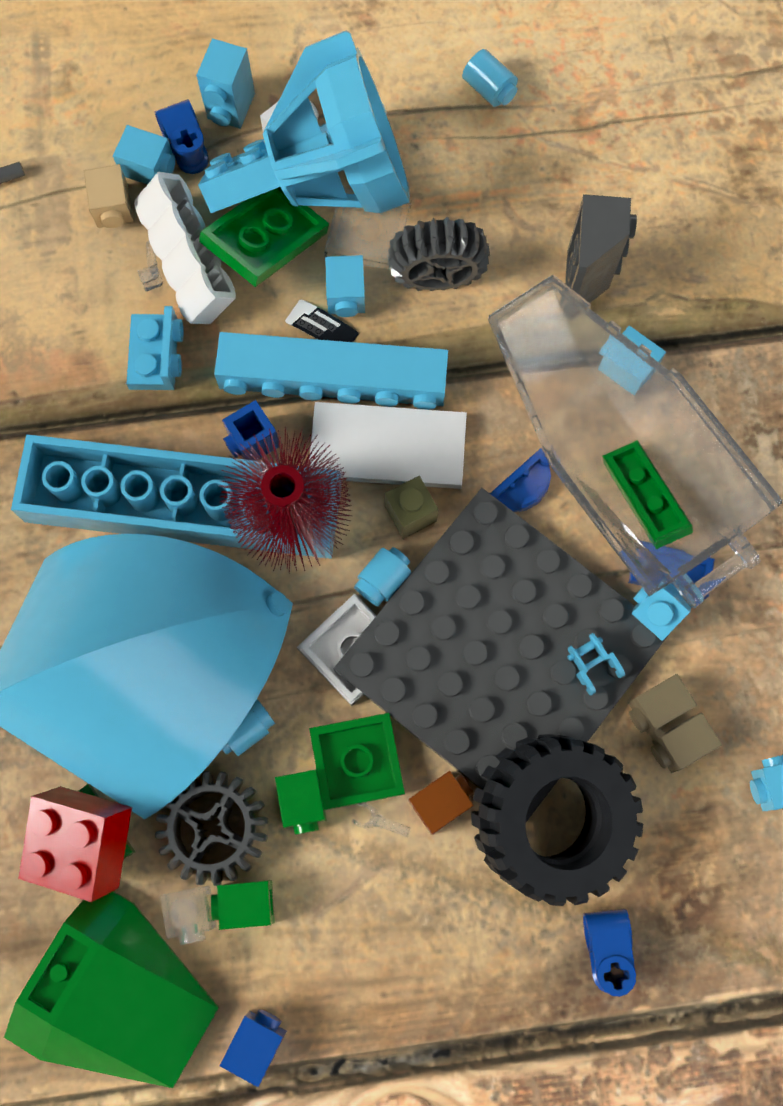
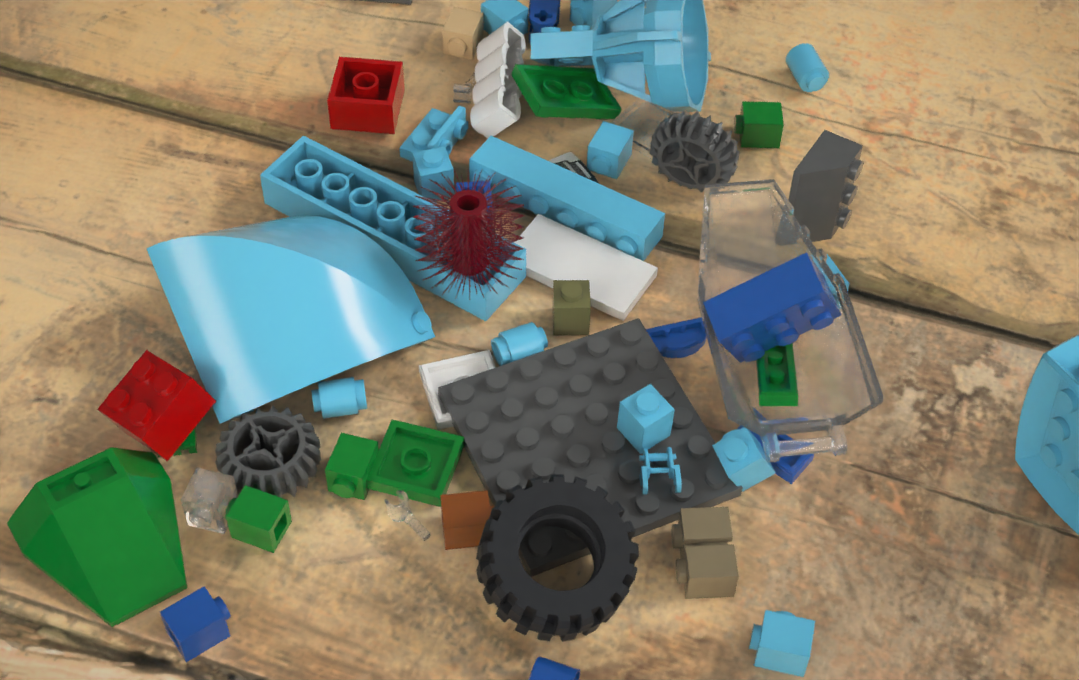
camera: 25 degrees right, 25 degrees down
none -> red brick [327,56,405,134]
none -> medium azure brick [412,146,455,202]
none -> medium azure brick [617,384,675,454]
none -> blue brick [703,252,841,363]
none -> green brick [734,101,784,148]

